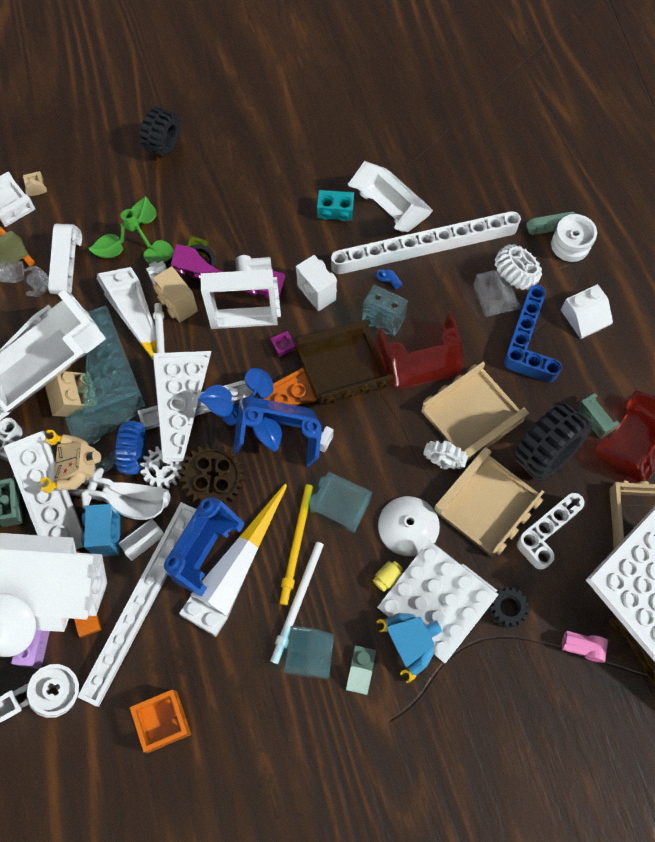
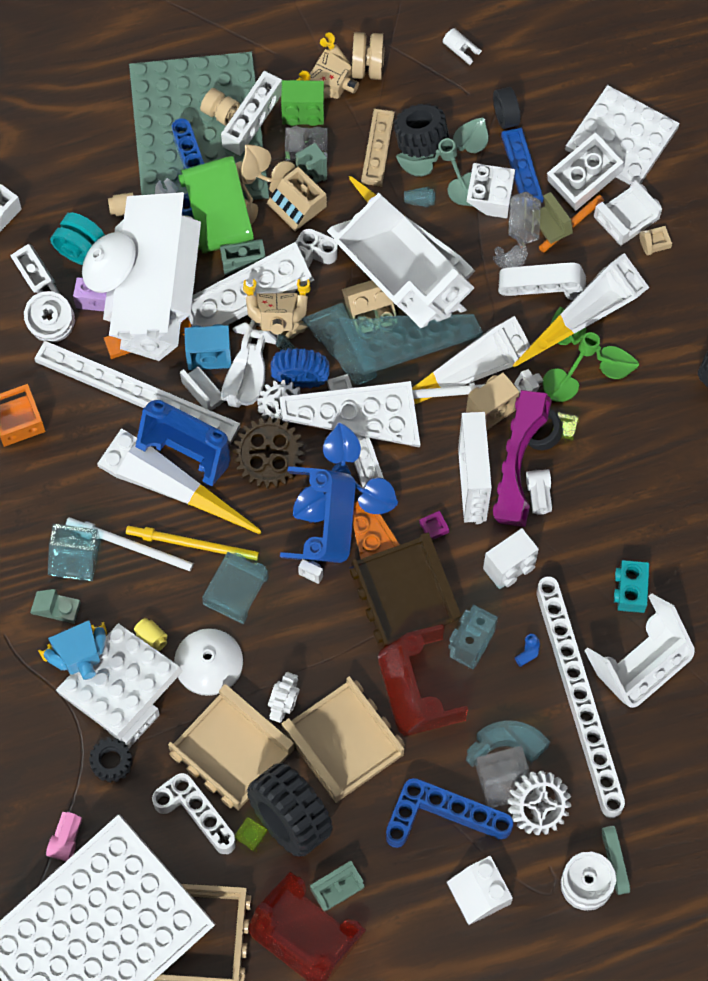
camera: 90 degrees right, 0 degrees up
none -> clear neon green plate [234,817,267,851]
none -> clear light blue arch [466,721,550,767]
none -> white plate [513,253,649,367]

